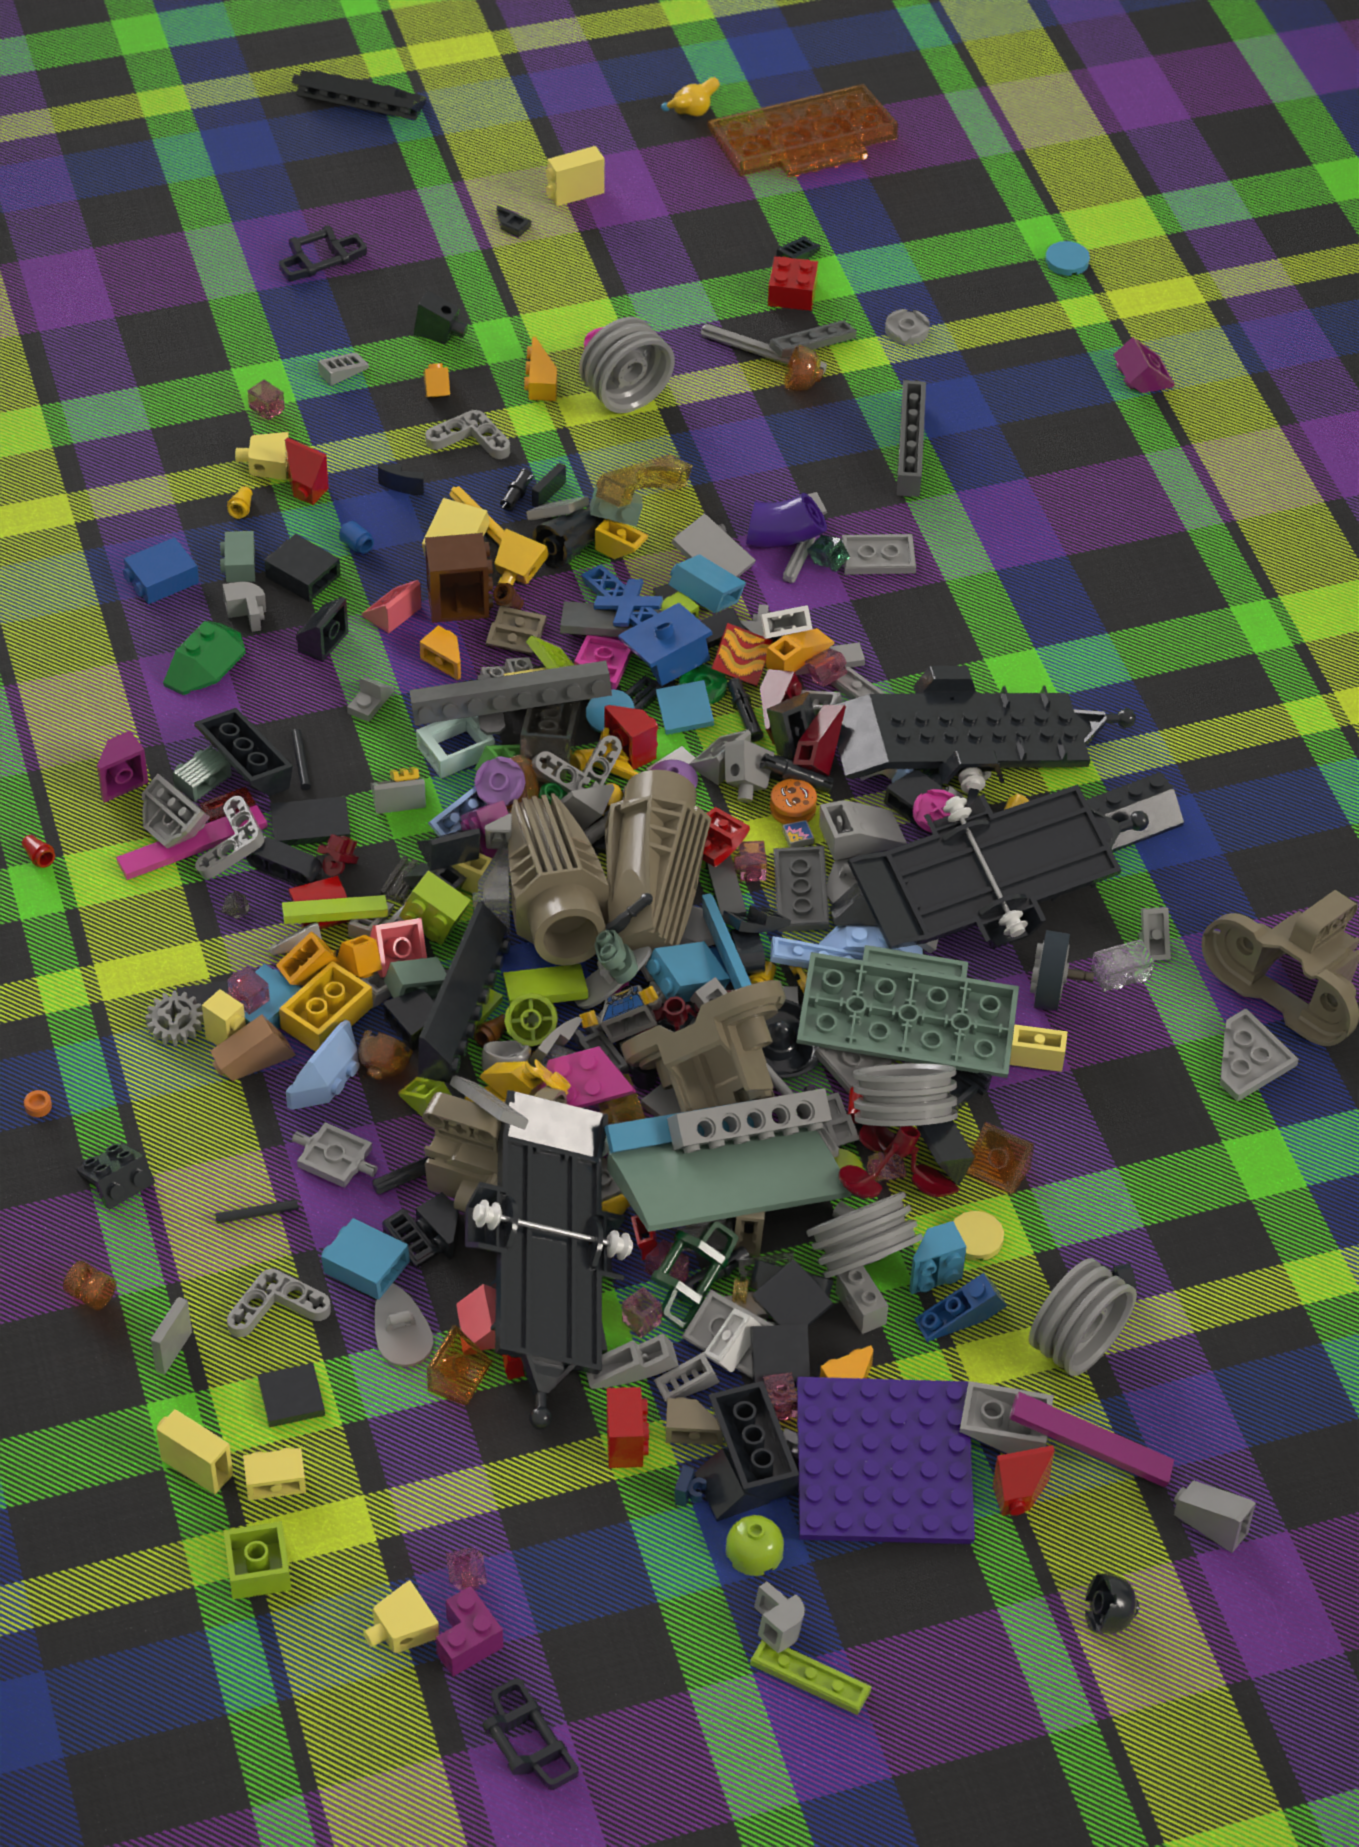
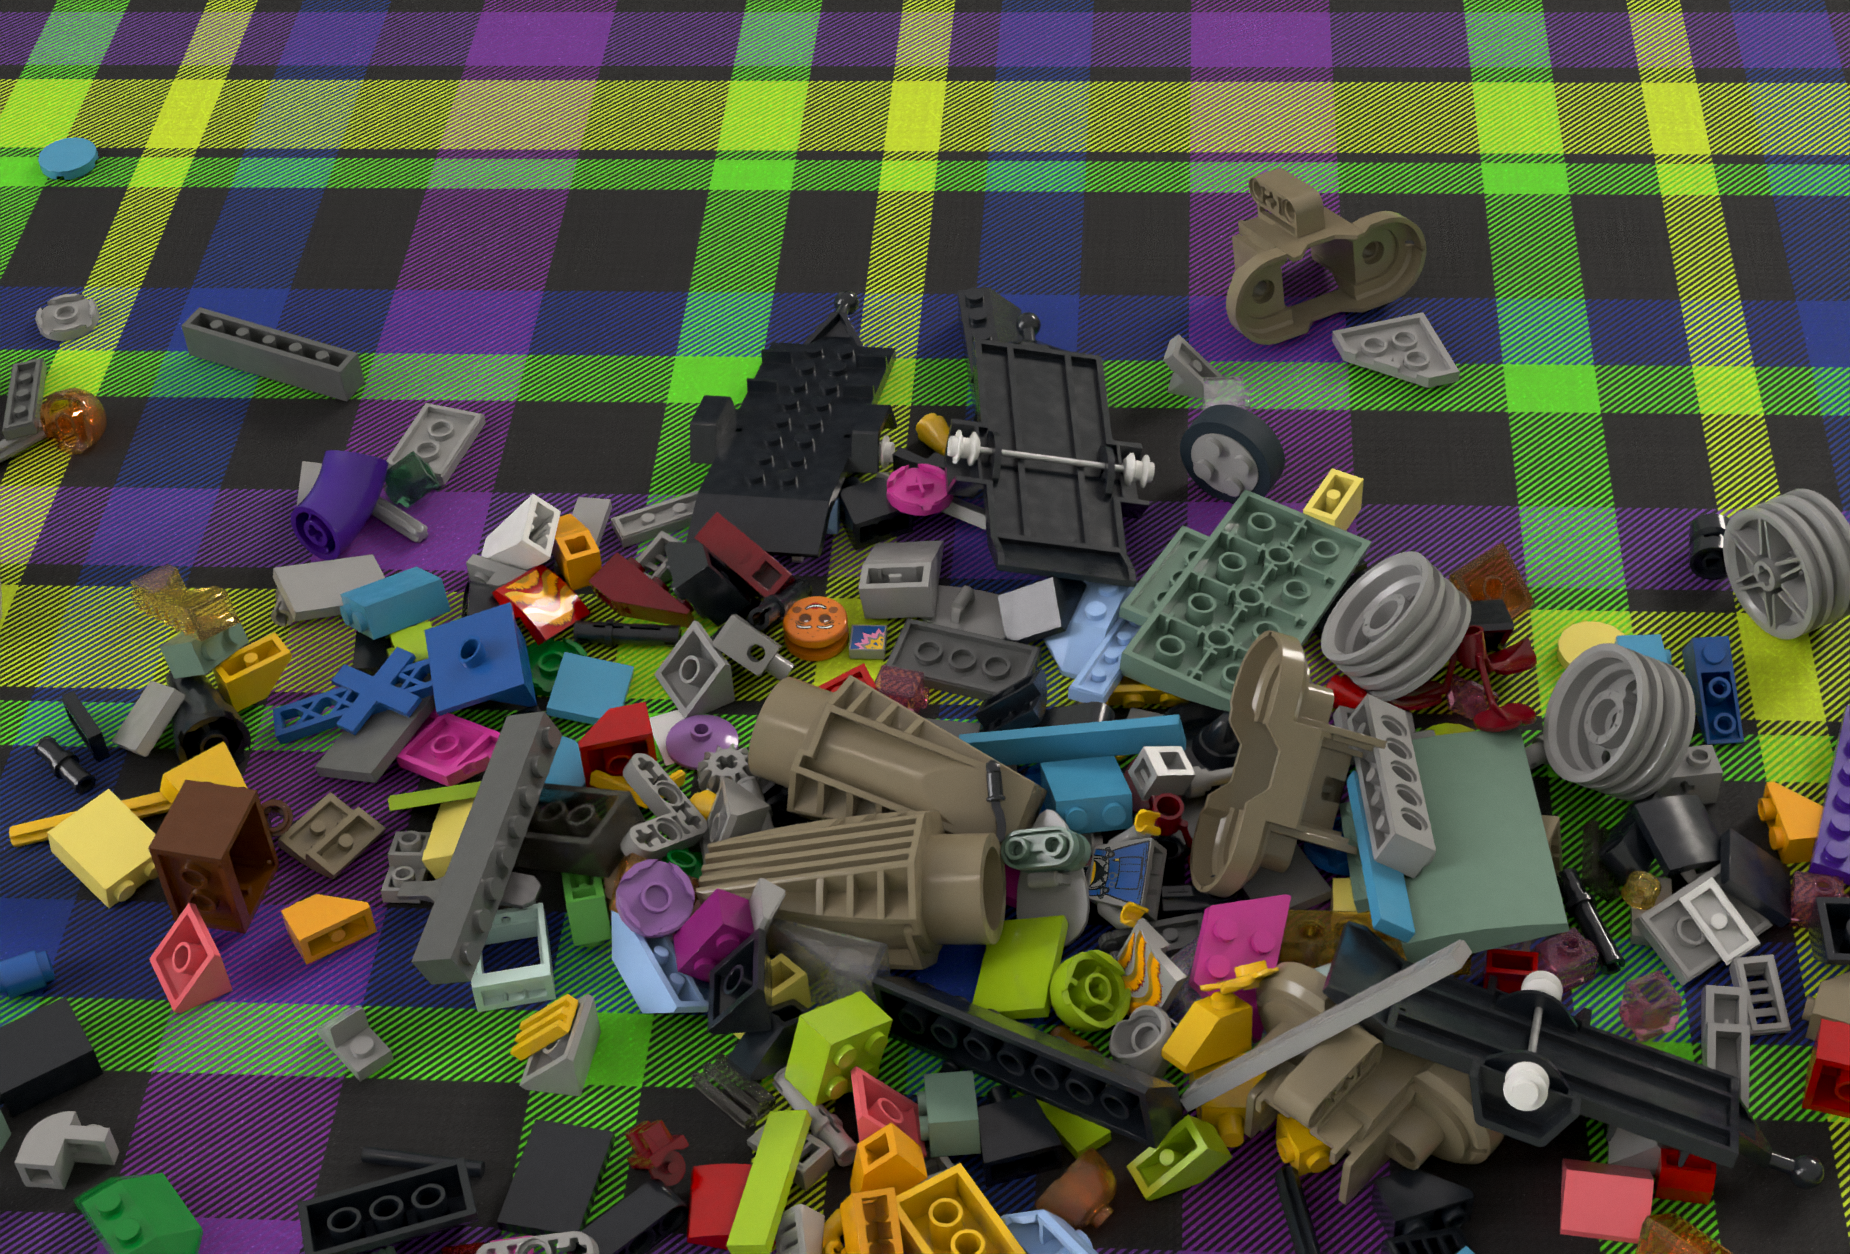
camera: 65 degrees left, 5 degrees down
black slope [296,597,349,663] -> none
dark green bar [650,1221,738,1330] -> none
clear pink brick [805,648,848,687] -> none
magenta slope [1113,337,1175,393] -> none

